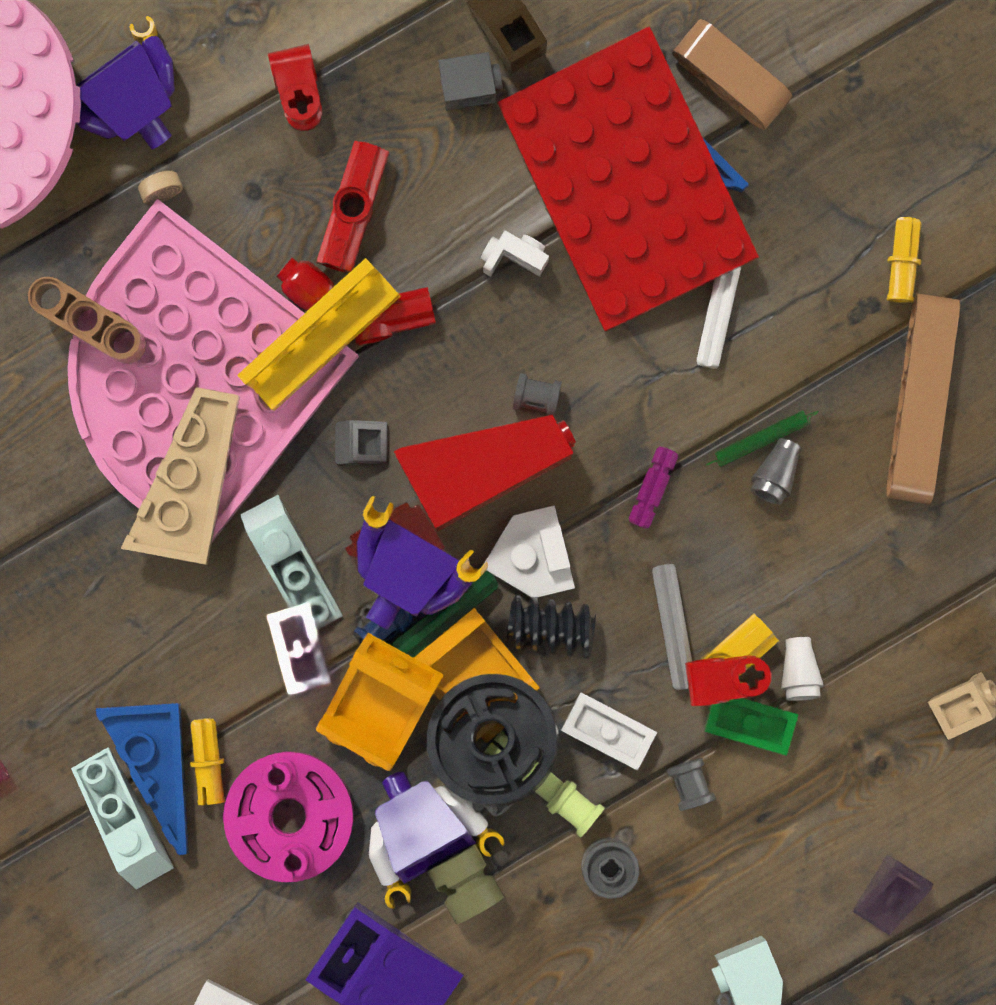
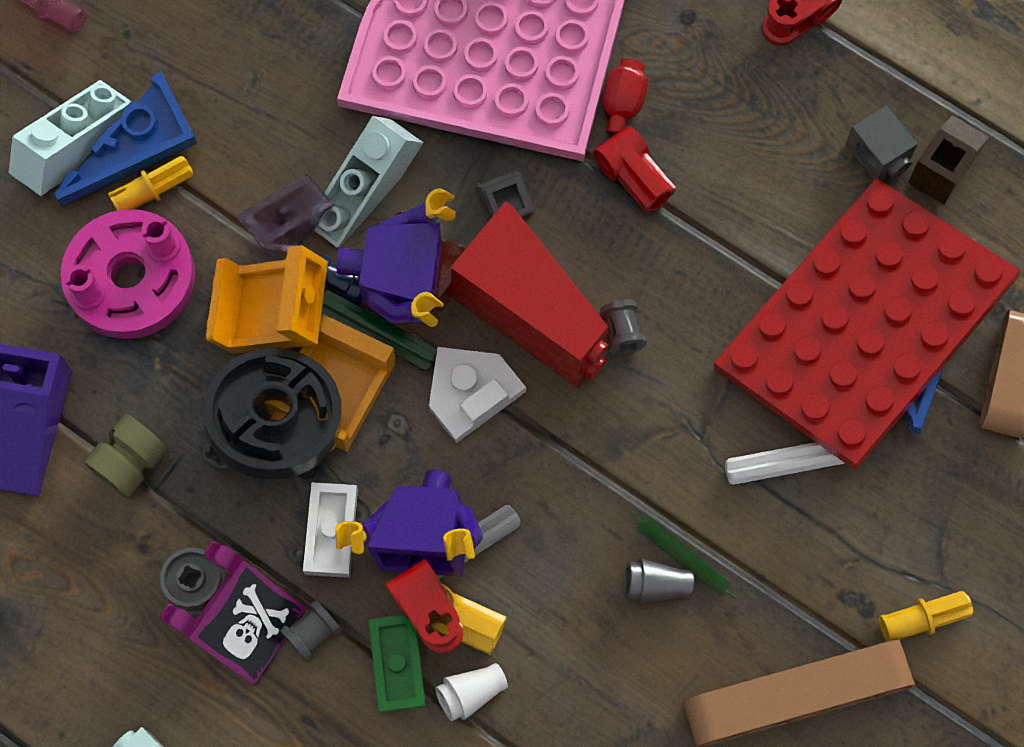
camera: 70 degrees right, 15 degrees down
tan wing [121,387,240,565] -> none
yellow fence [237,258,401,411] -> none
red piece [316,141,390,273] -> none
torso [369,771,504,909] -> none
white bracket [480,231,549,277] -> none
yellowish green pin [485,731,605,838] -> none
black piece [505,594,596,659] -> none
magenta axle [629,446,678,529] -> none
none -> flag [160,541,306,686]
none -> dark purple torso [335,469,483,577]

